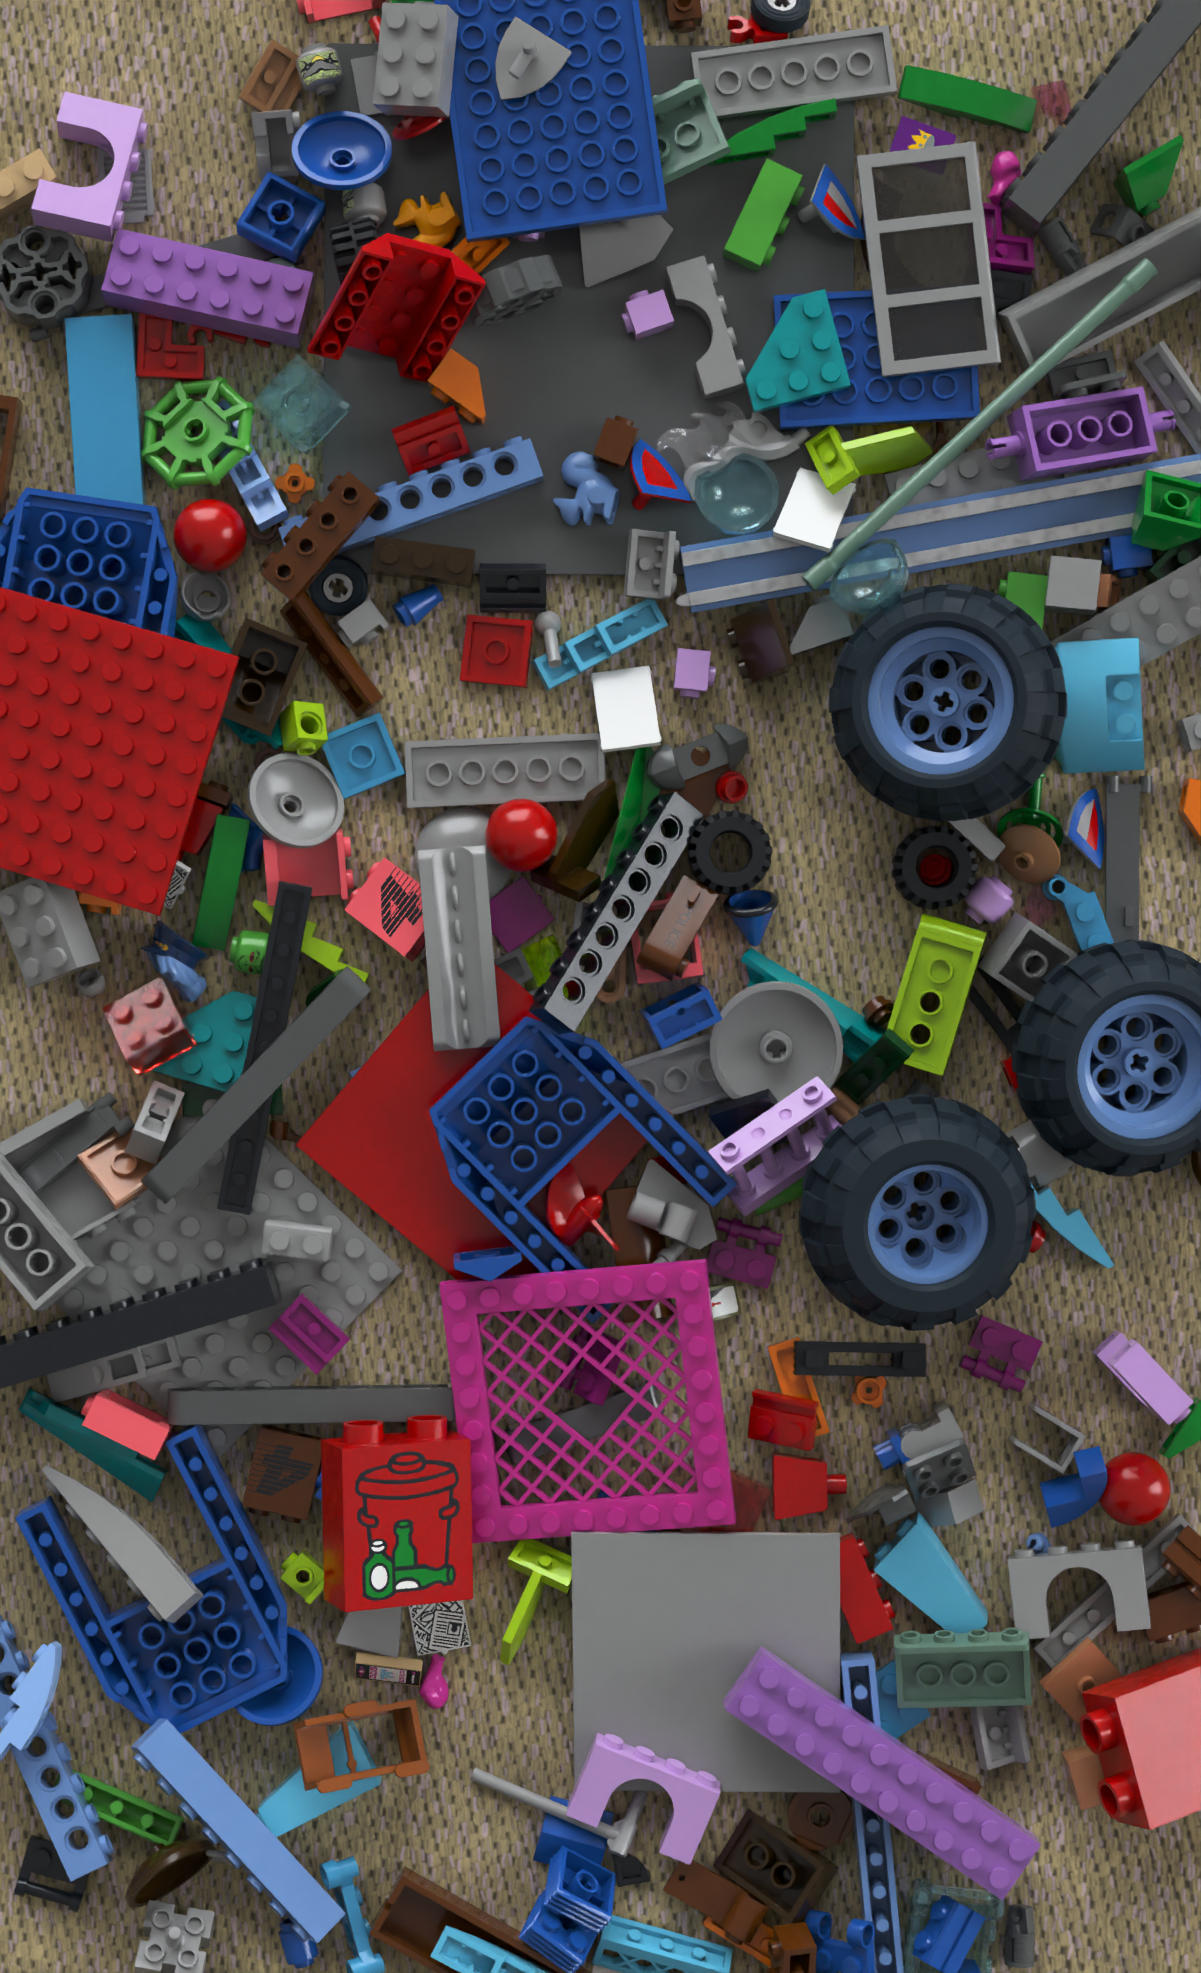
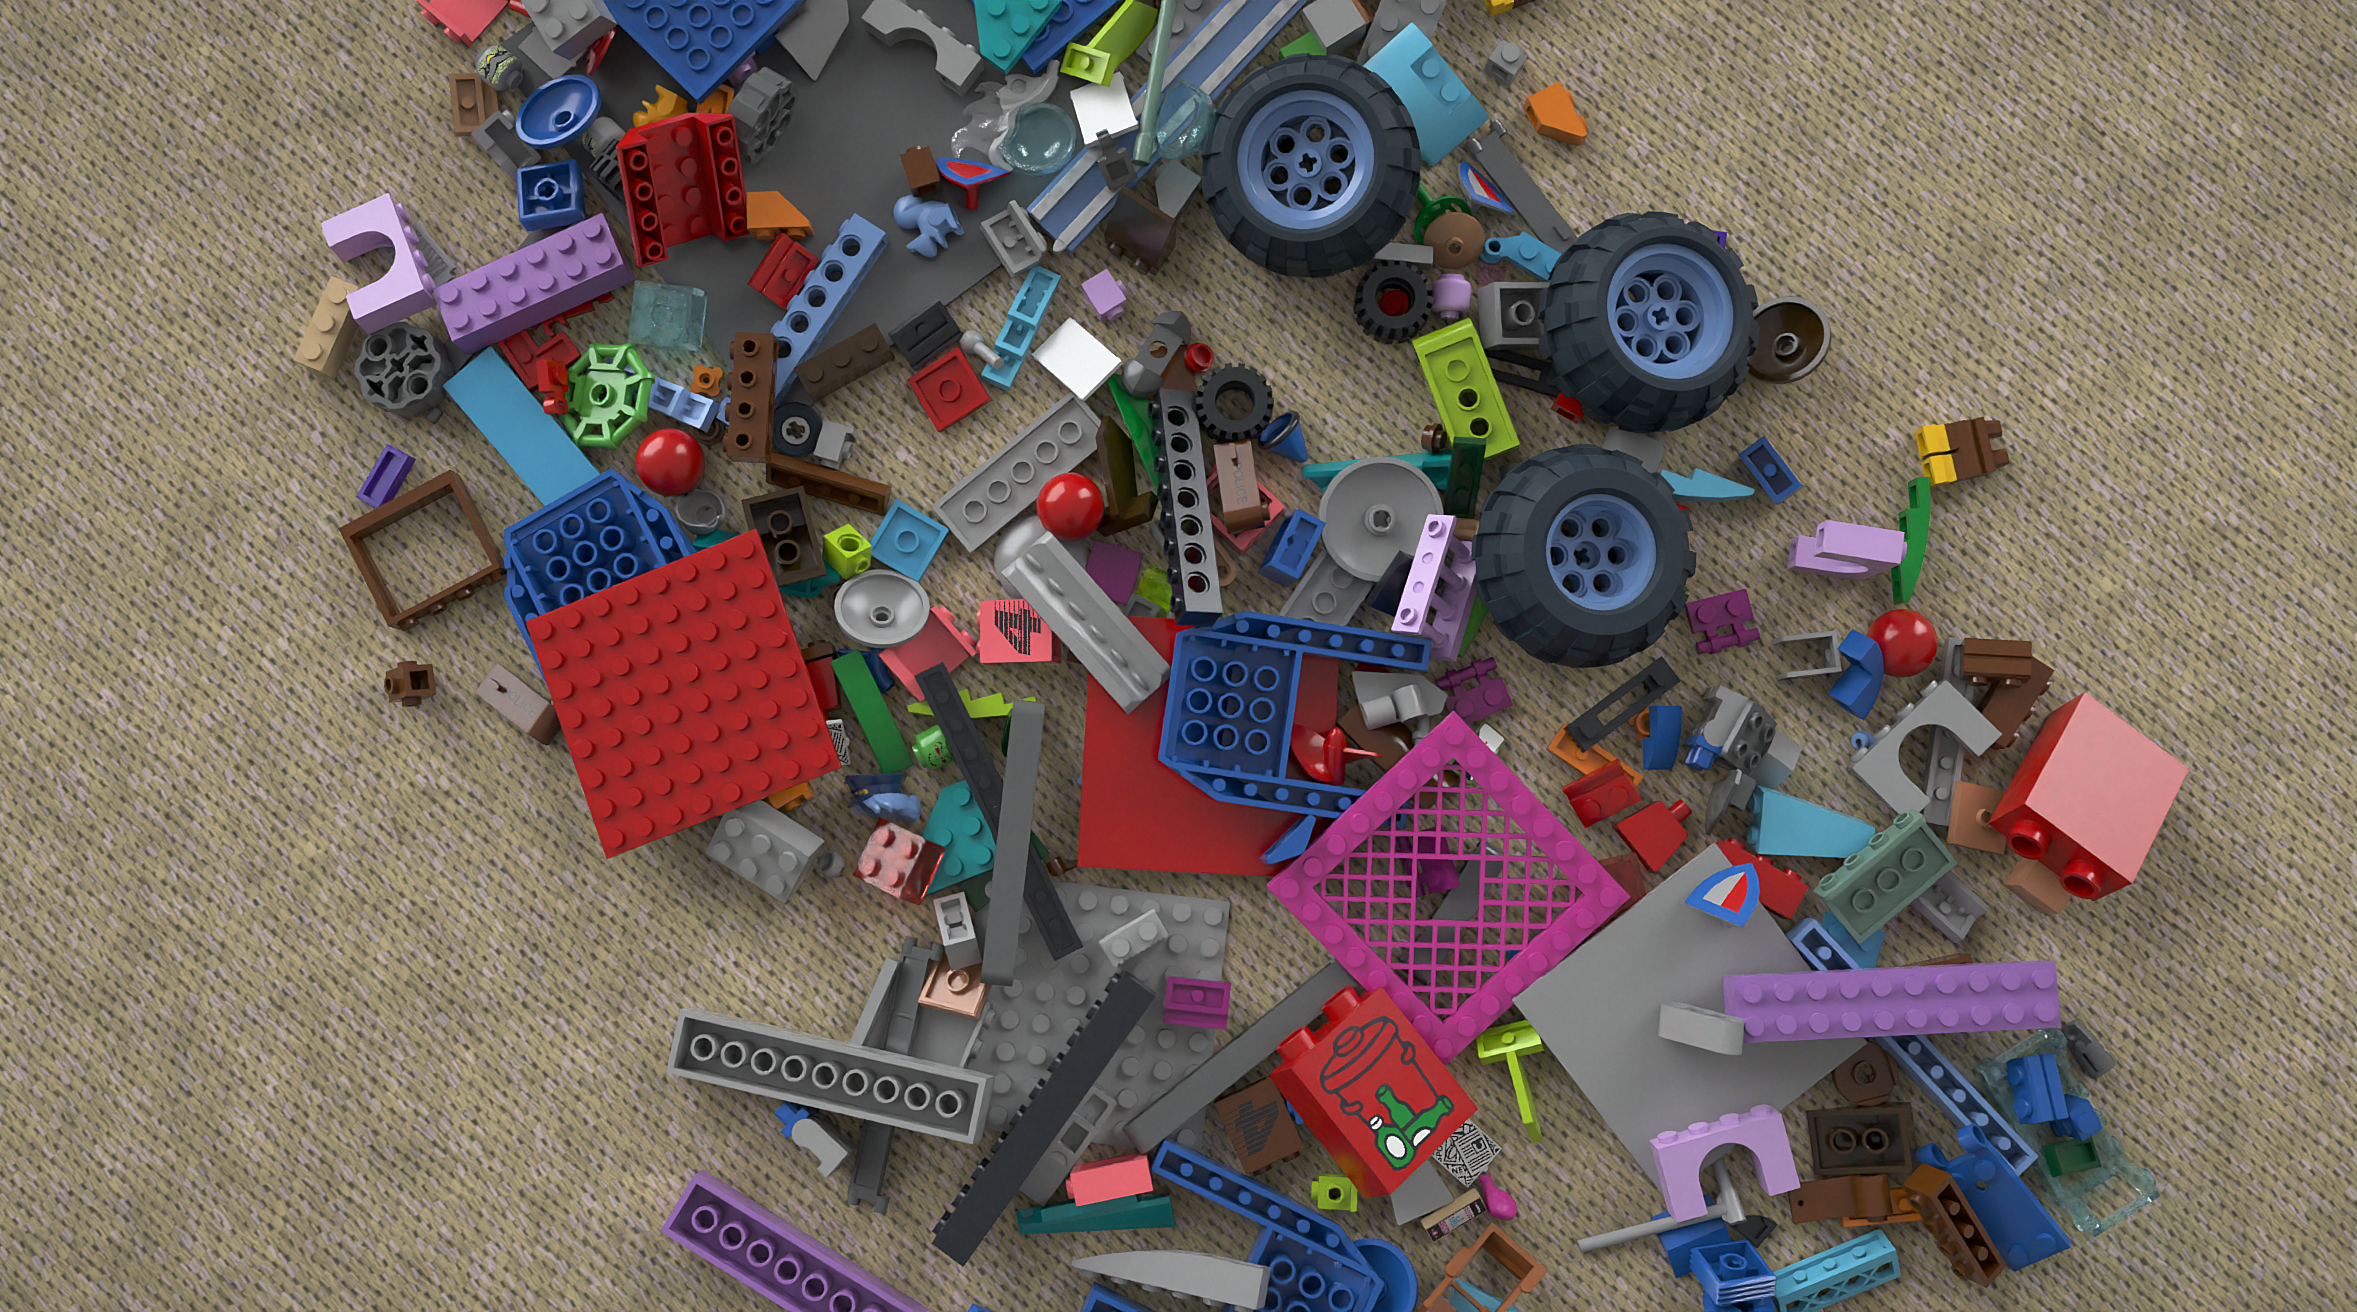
camera: 40 degrees left, 5 degrees down
blue cone [392,584,444,628] -> none
lavender brick [621,289,674,340] -> none
none -> red plate [536,359,568,415]
none -> dark grey plate [1095,128,1138,190]
none -> blue slope [1642,705,1682,770]
none -> light grey beam [1658,1002,1745,1055]
none -> shield [1685,863,1760,929]
none -> blue brick [1738,436,1804,505]

